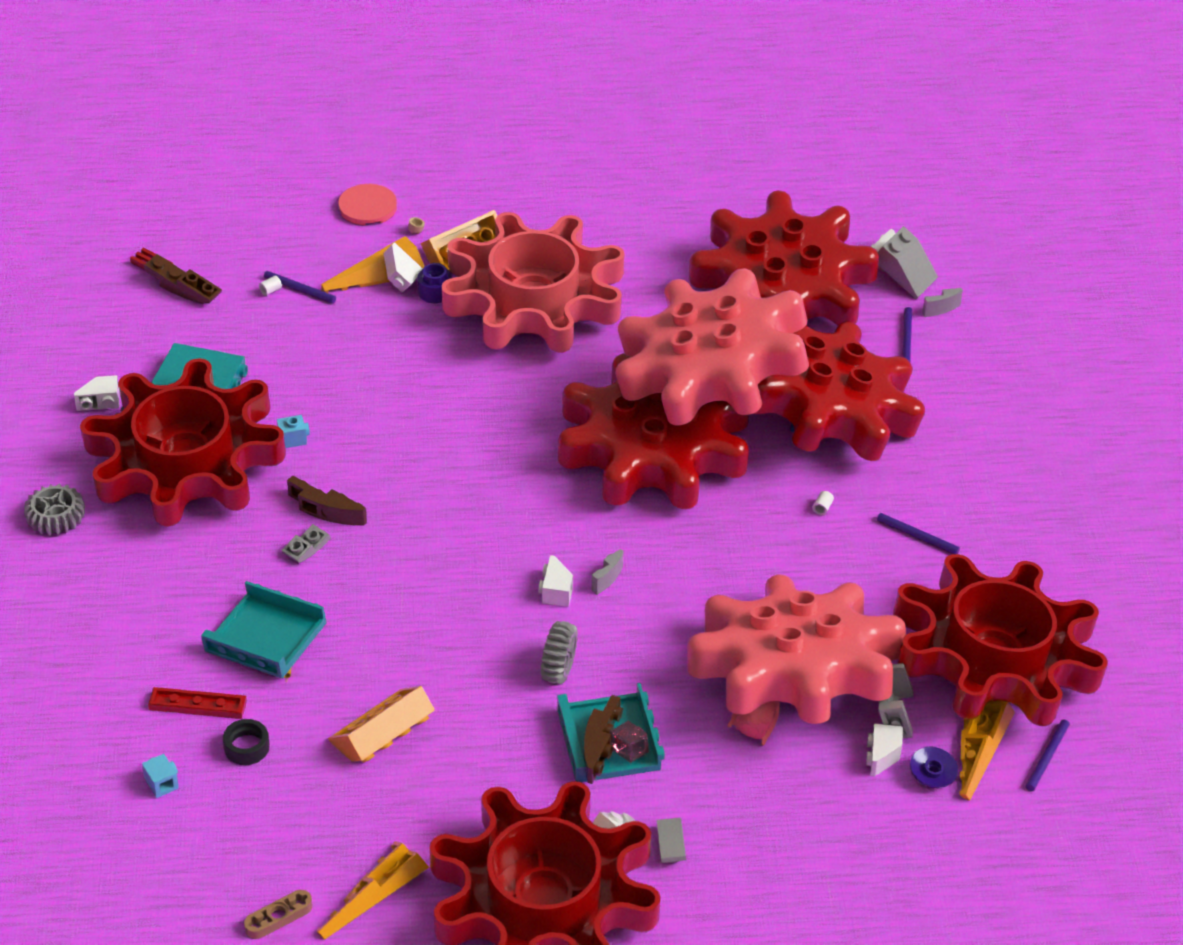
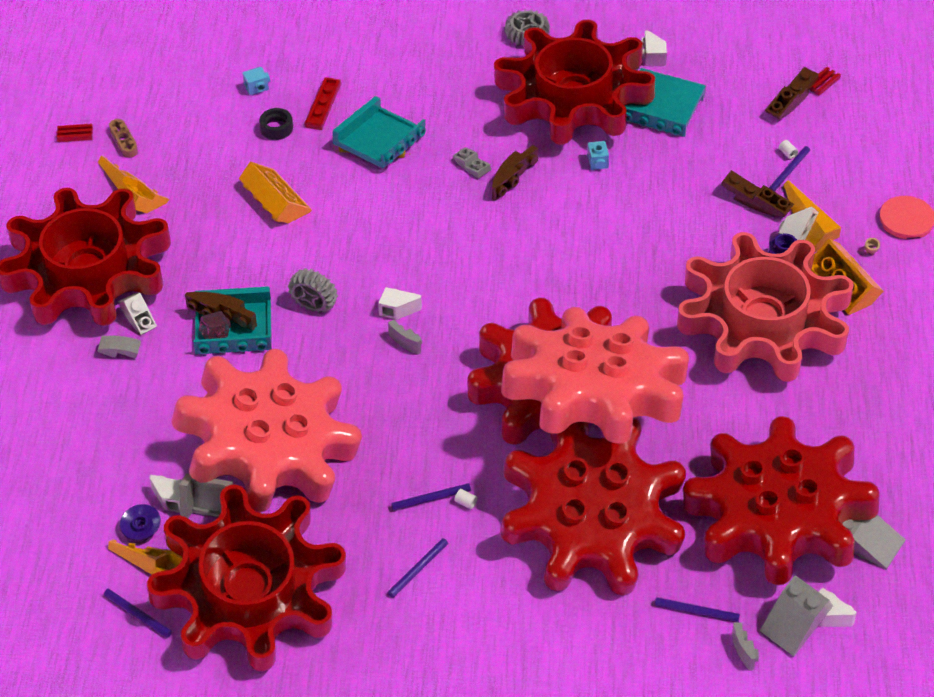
camera: 100 degrees right, 5 degrees up
none -> dark purple bar [391,483,471,511]
none -> reddish brown slope [721,170,794,217]

